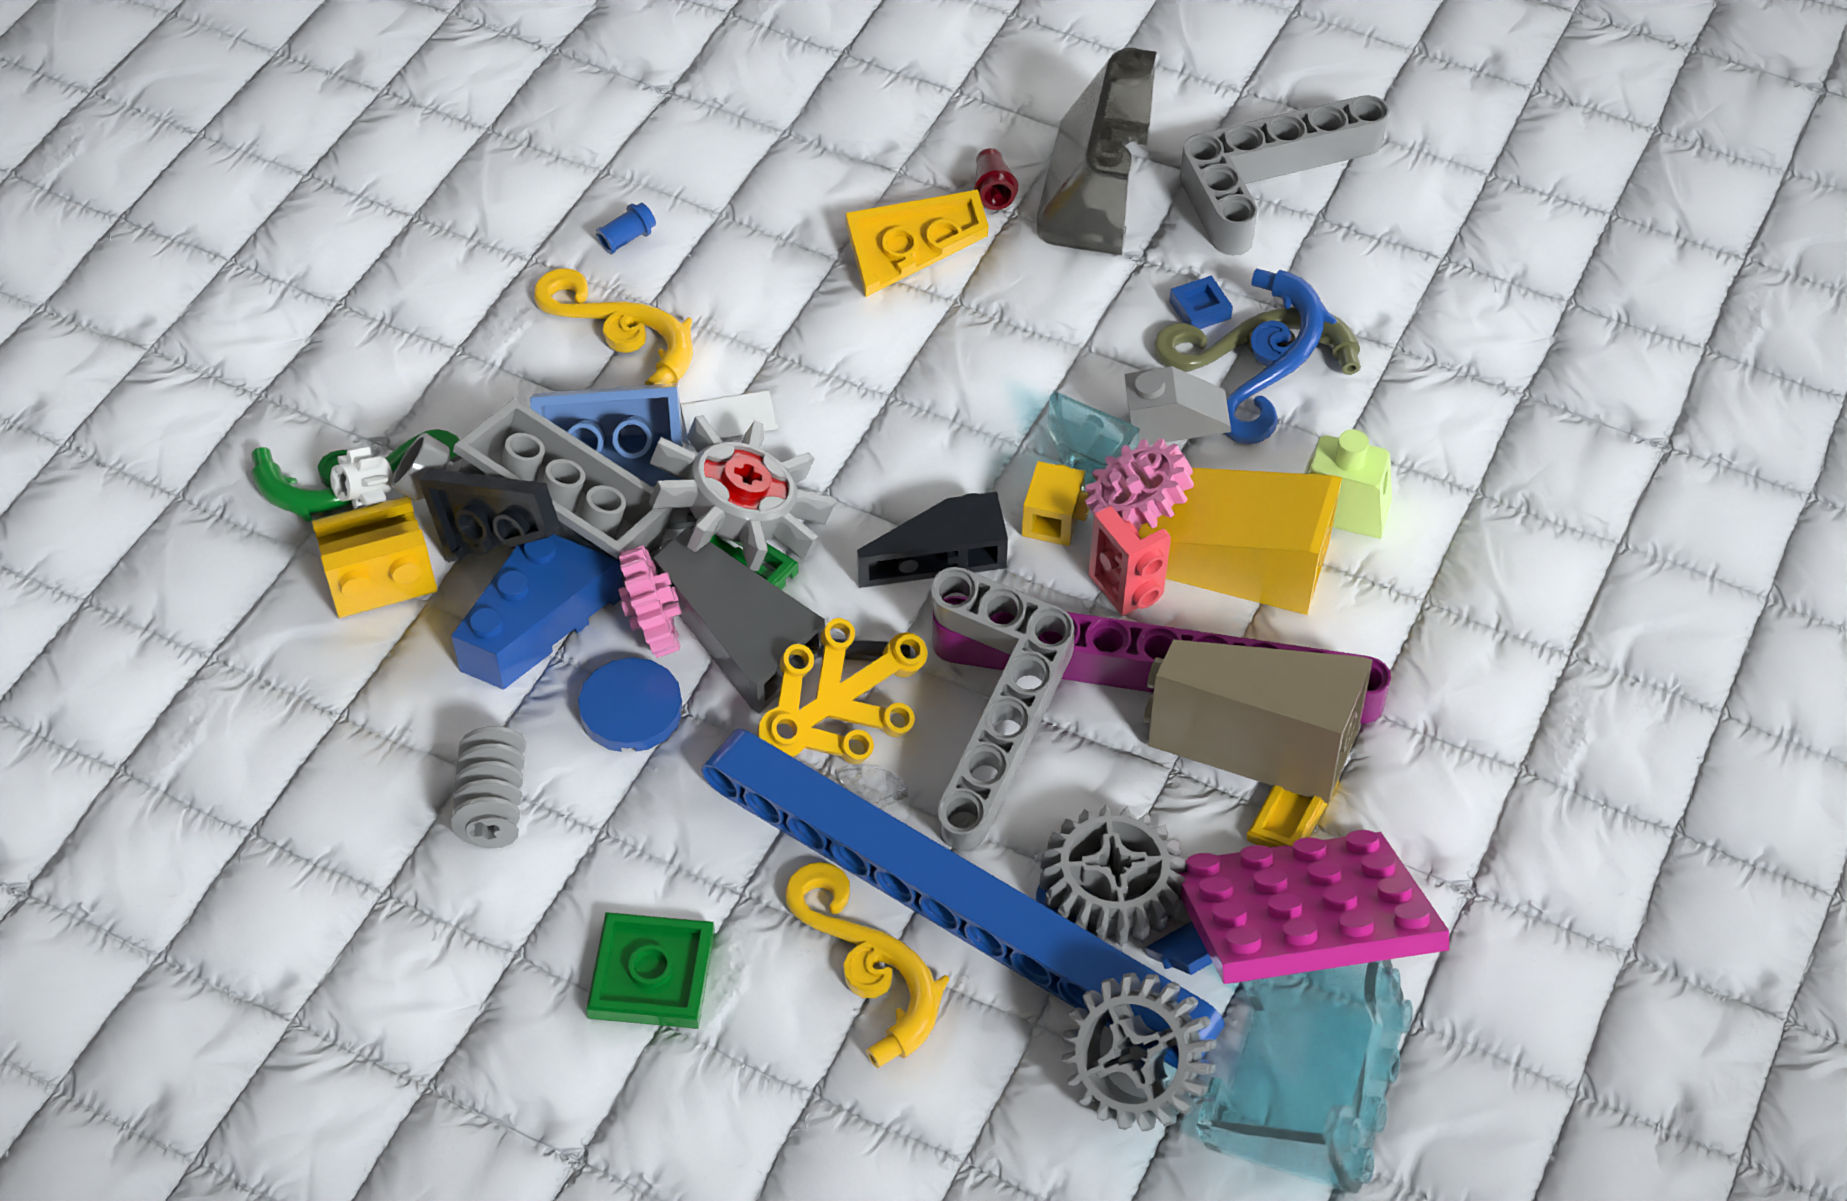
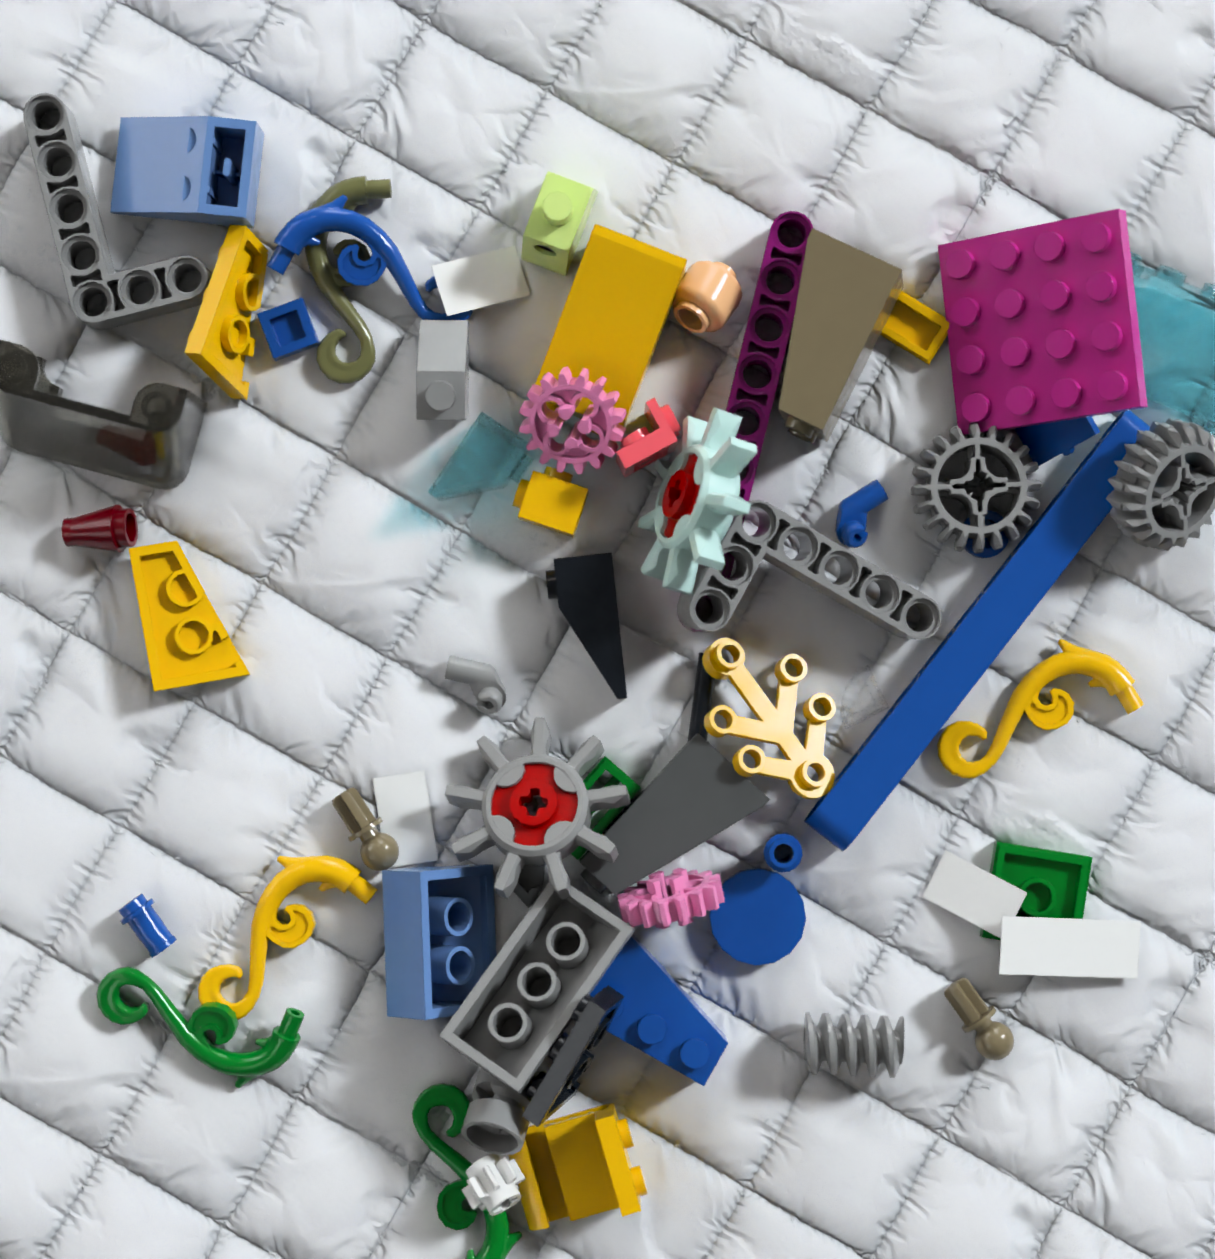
camera: 80 degrees left, 35 degrees up
none -> green plant [96,967,304,1088]
none -> medium blue slope [110,116,264,228]
none -> yellow wing [184,225,269,400]
none -> dark tan axle [332,787,399,871]
none -> white sticker [431,245,530,316]
none -> light grey arm [445,656,506,714]
none -> light aqua gear [638,407,757,595]
none -> light nougat head [672,261,743,333]
none -> blue pin [763,833,803,872]
none -> blue arm [835,479,888,548]
none -> white sticker [922,850,1027,939]
none -> dark tan axle [944,978,1014,1060]
none -> white sticker [999,916,1141,979]

